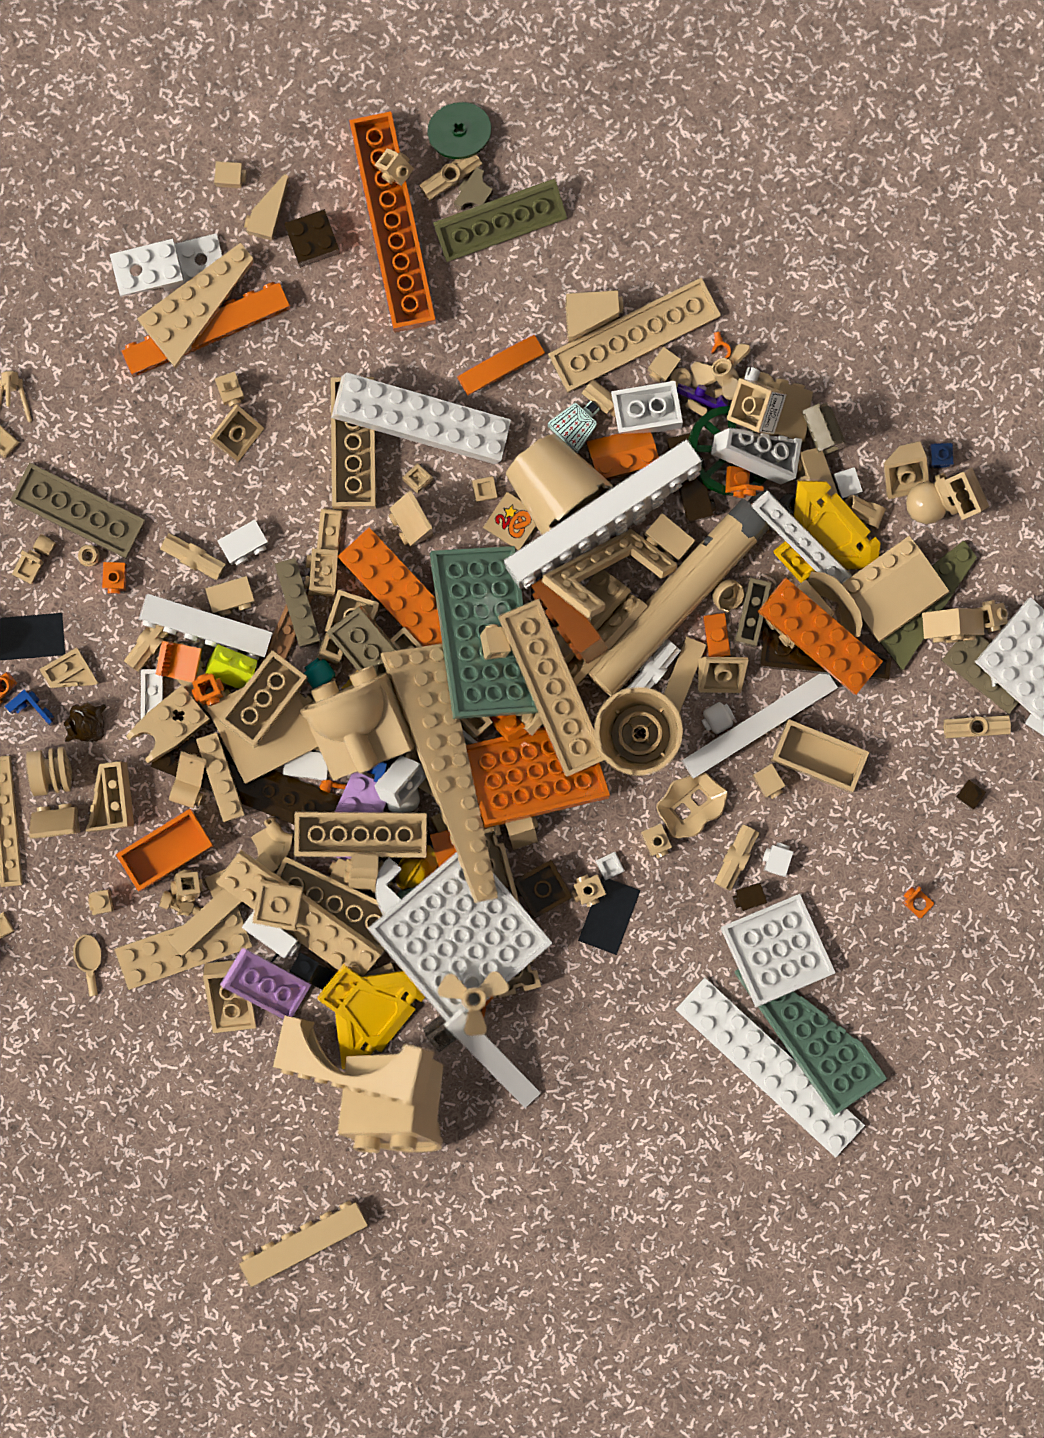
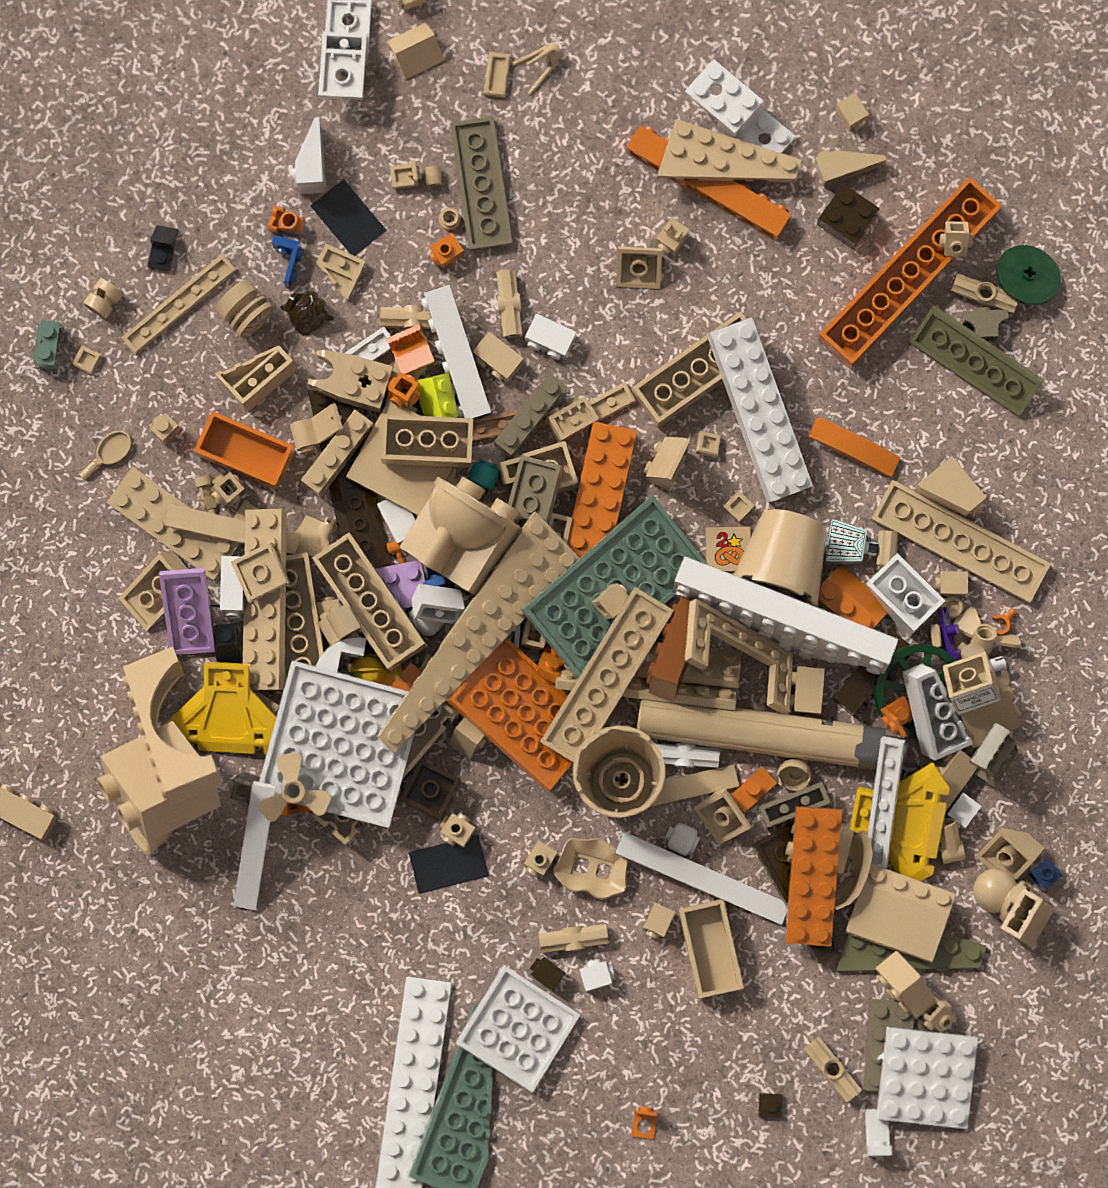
camera: 65 degrees right, 5 degrees down
tan slope [29,803,80,839] -> none
white tile [595,852,625,881] -> none

